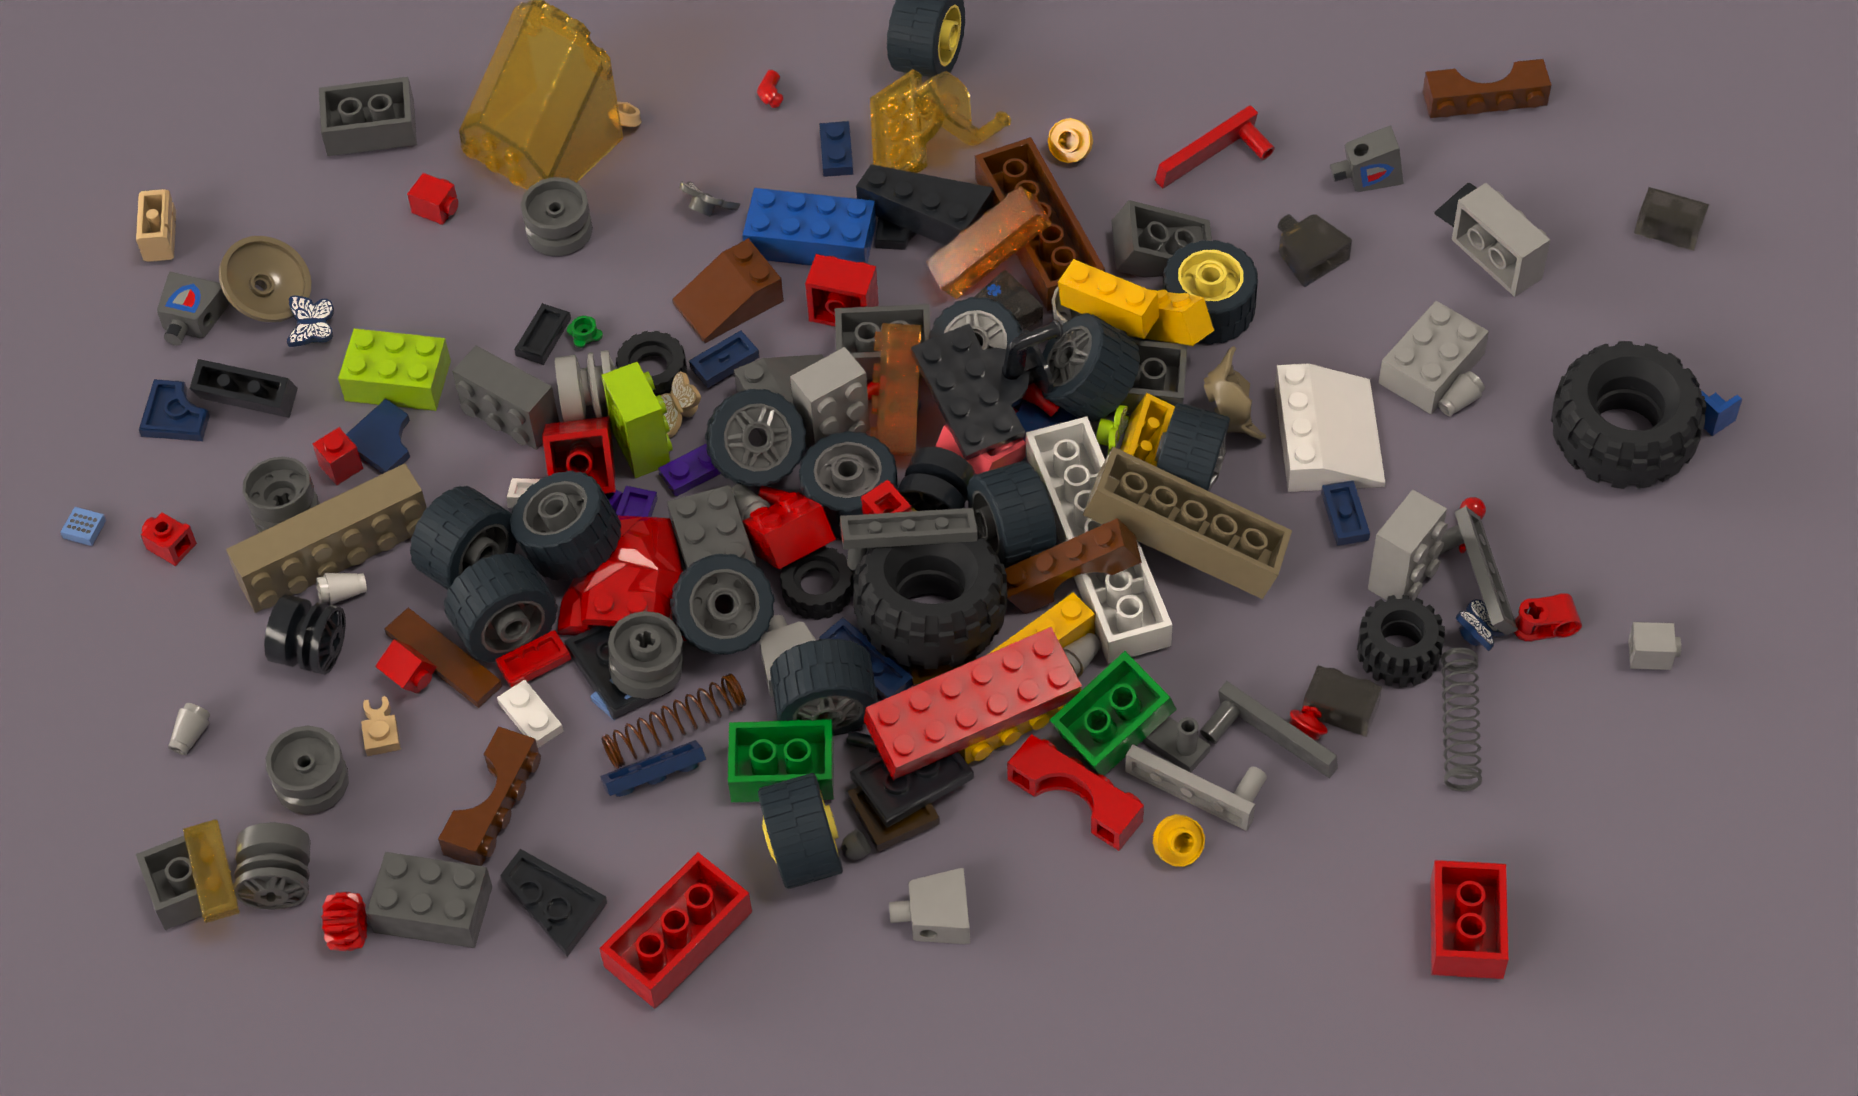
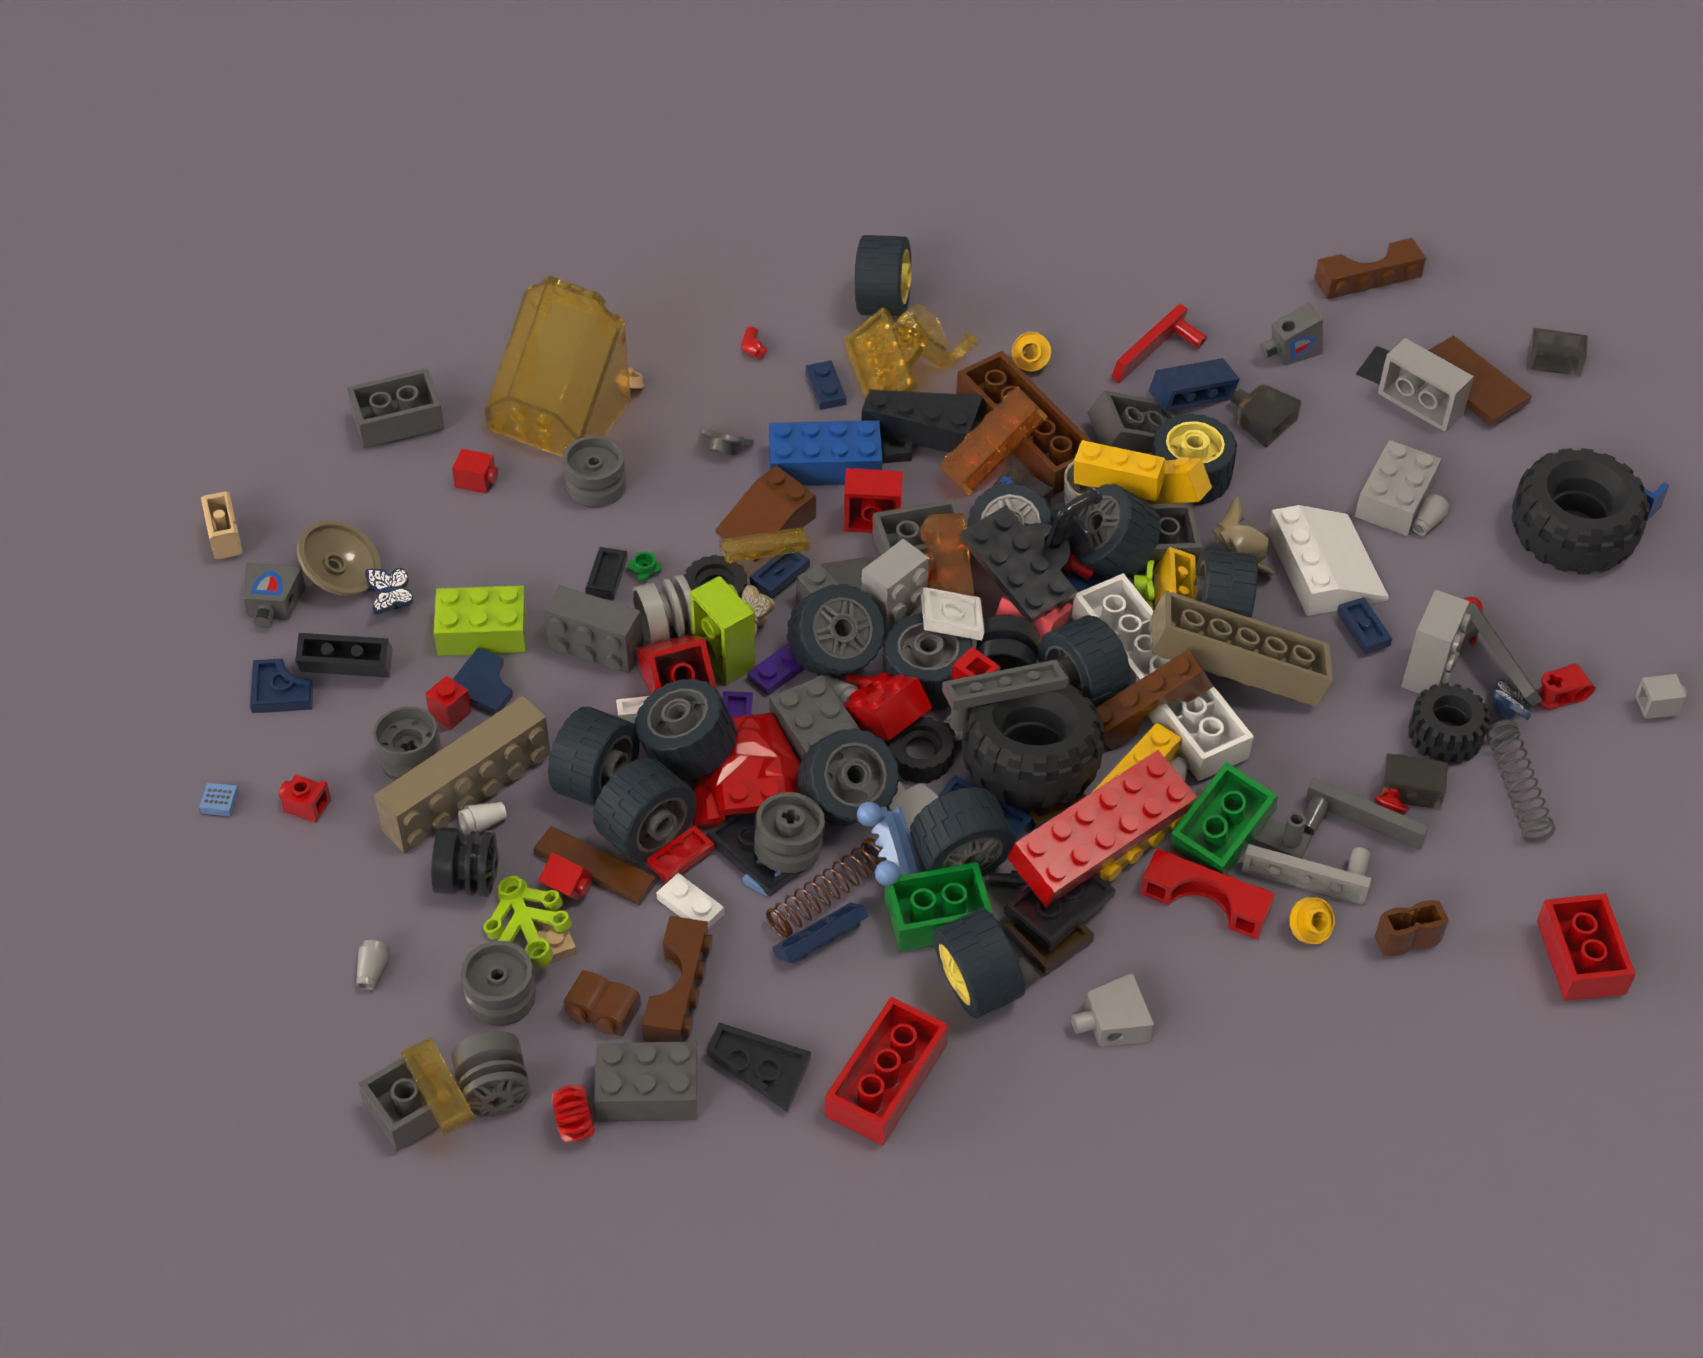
camera: 15 degrees left, 5 degrees down
none -> lime plant [483,876,572,968]
none -> reddish brown brick [563,970,641,1036]
none -> clear yellow tile [719,527,810,563]
none -> medium blue gear [857,802,921,886]
none -> white tile [921,587,984,640]
none -> dark blue brick [1149,358,1240,412]
none -> reddish brown brick [1374,900,1449,956]
none -> reddish brown tile [1428,335,1531,426]

